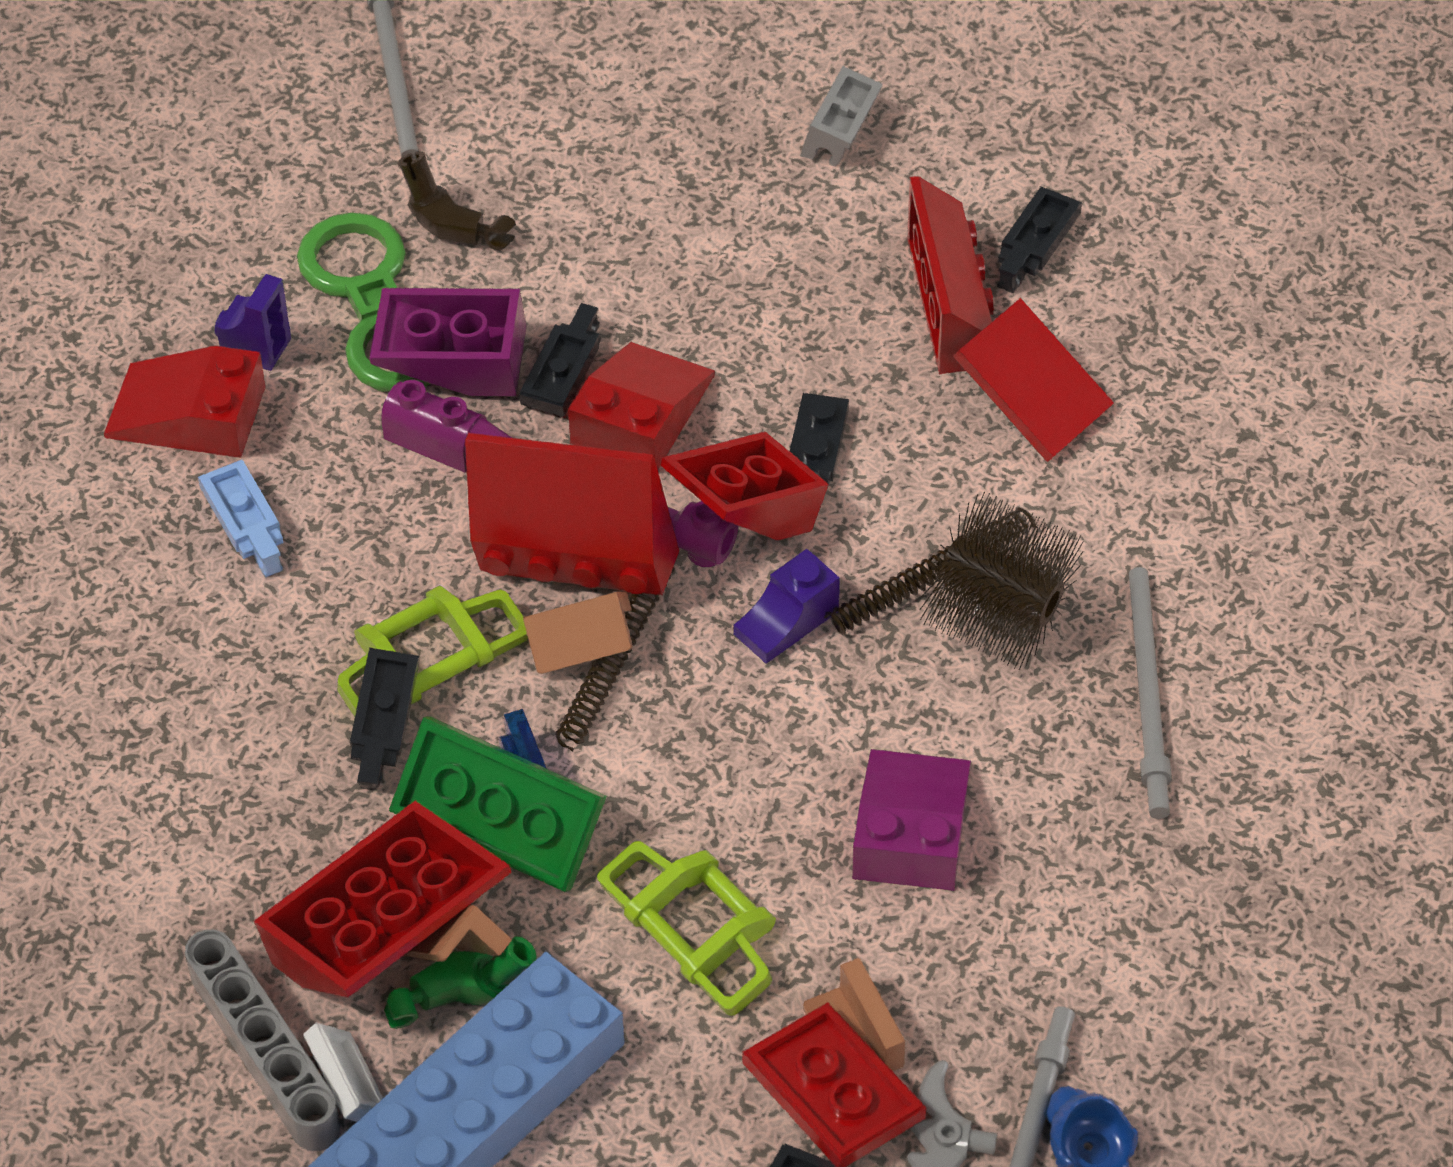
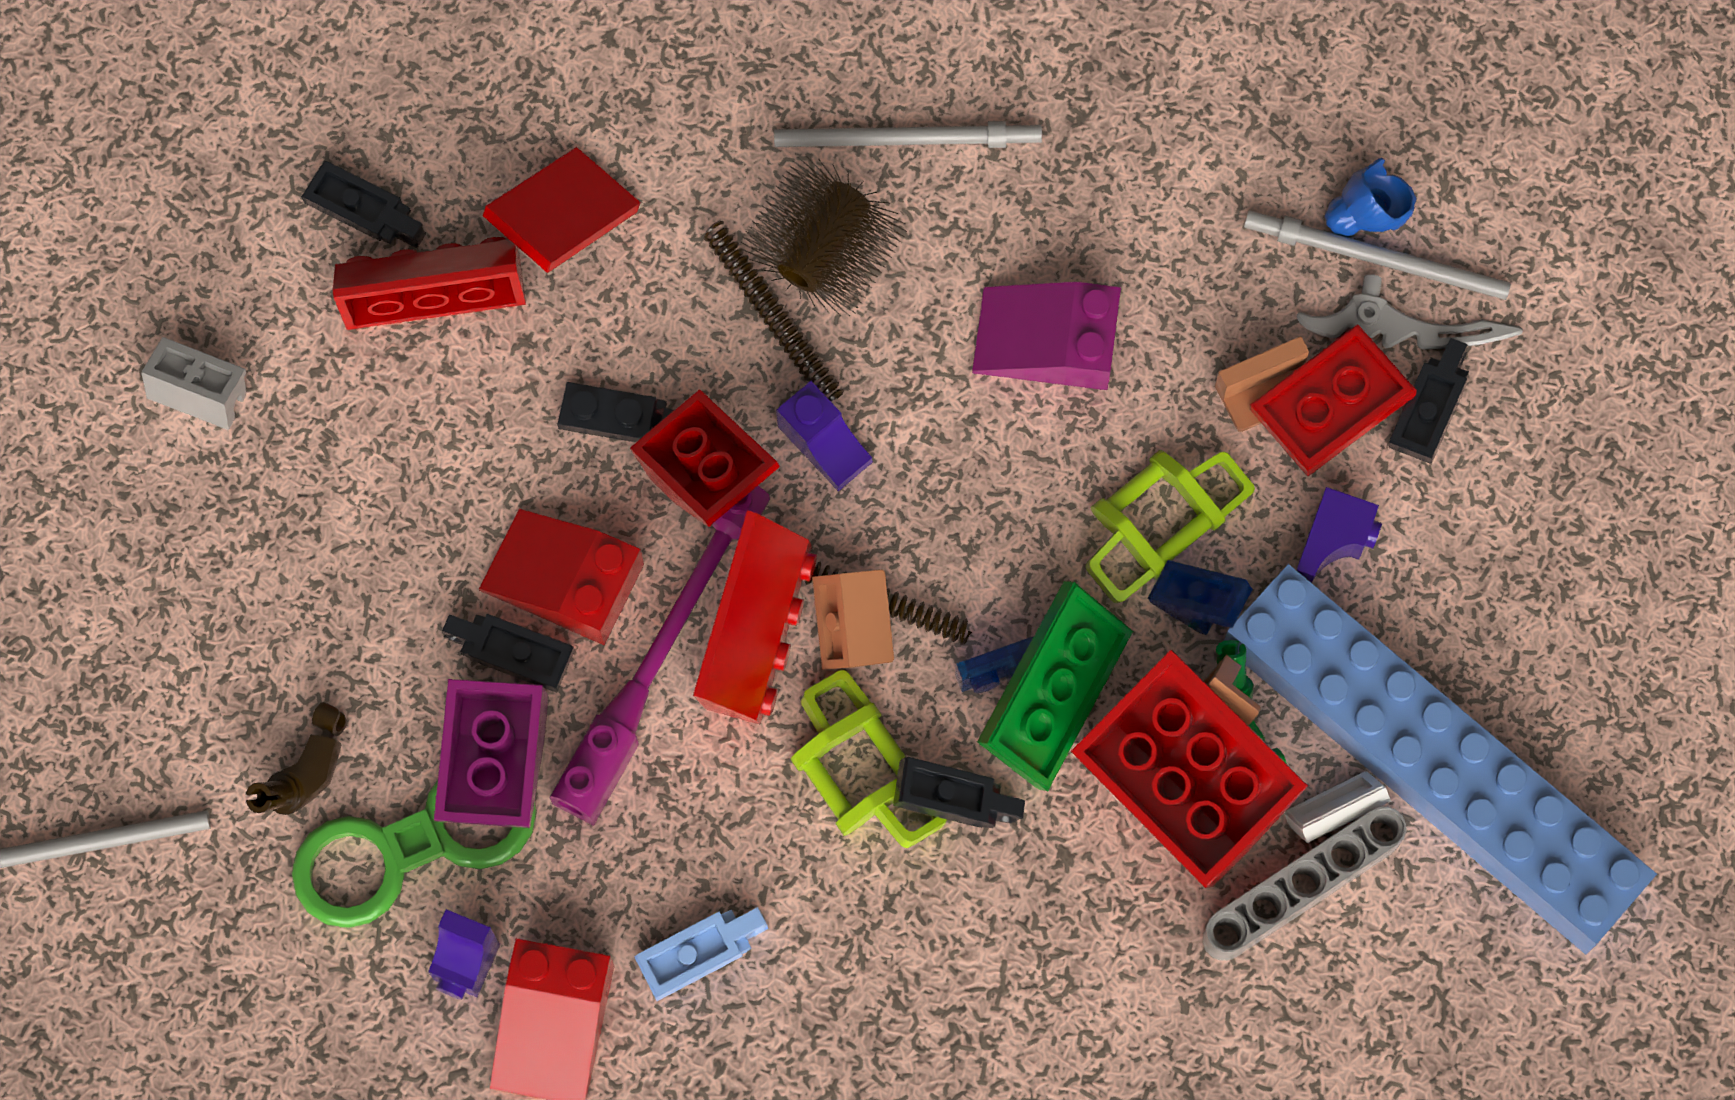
camera: 90 degrees left, 20 degrees up
none -> clear blue slope [1148,560,1253,635]
none -> dark purple arch [1296,487,1382,583]

